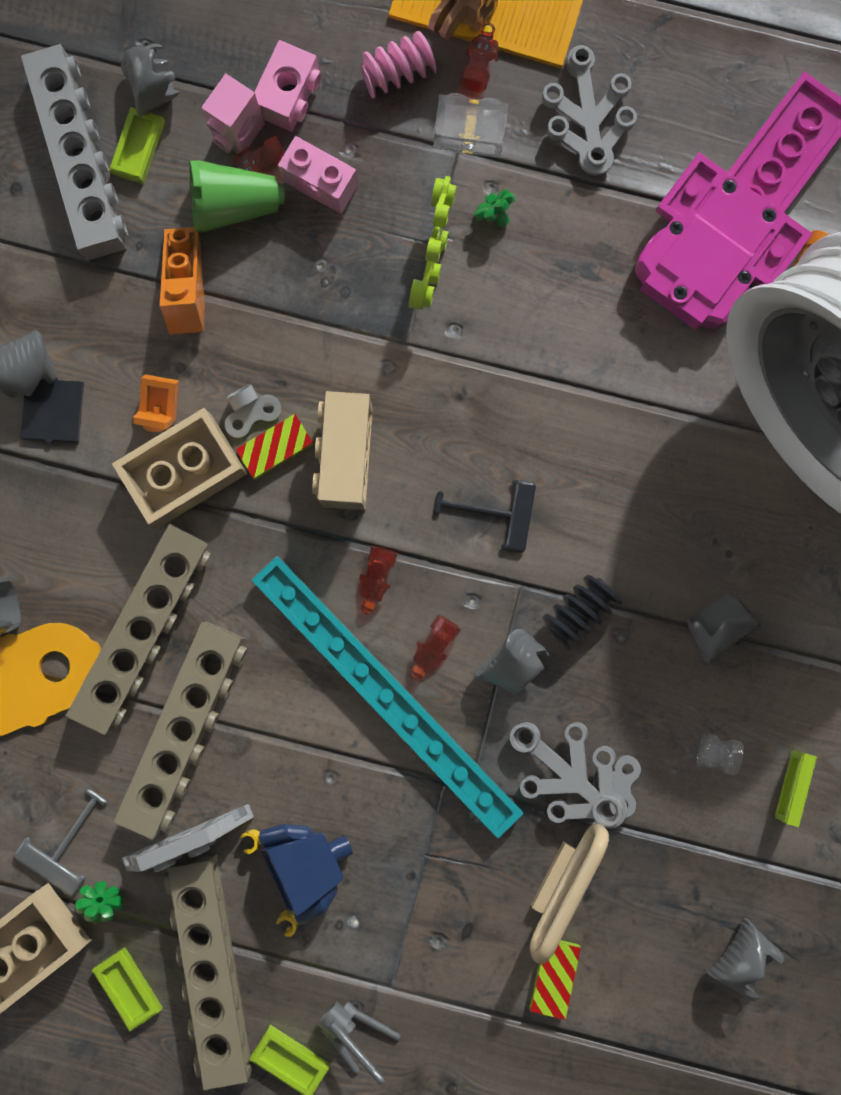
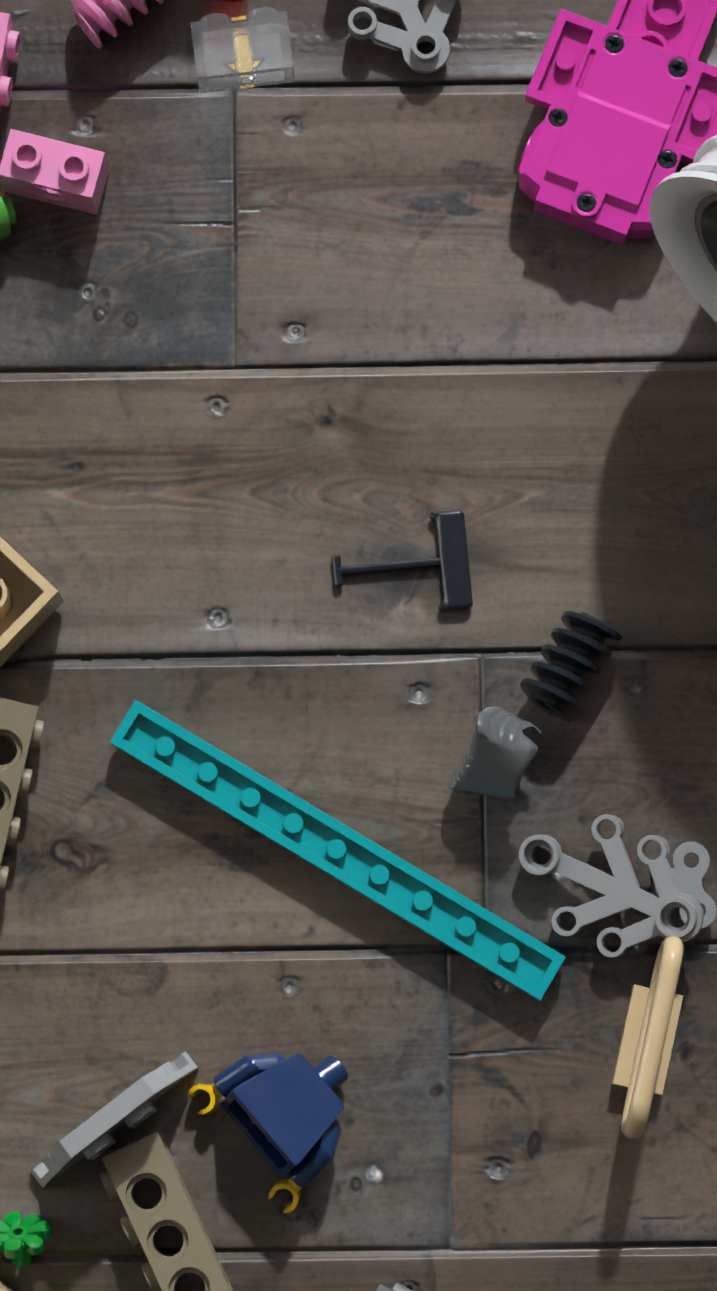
camera: 15 degrees left, 5 degrees down
dark tan brick [113,622,248,840] -> none
light grey piece [225,384,281,438] -> none
tile [236,414,314,480] -> none
tan brick [312,391,373,511] -> none
clear red piece [359,545,398,615] -> none
lime plant [409,176,457,310] -> none
clear red piece [410,614,461,680] -> none
green plant [473,188,516,228] -> none
tile [529,940,581,1020] -> none

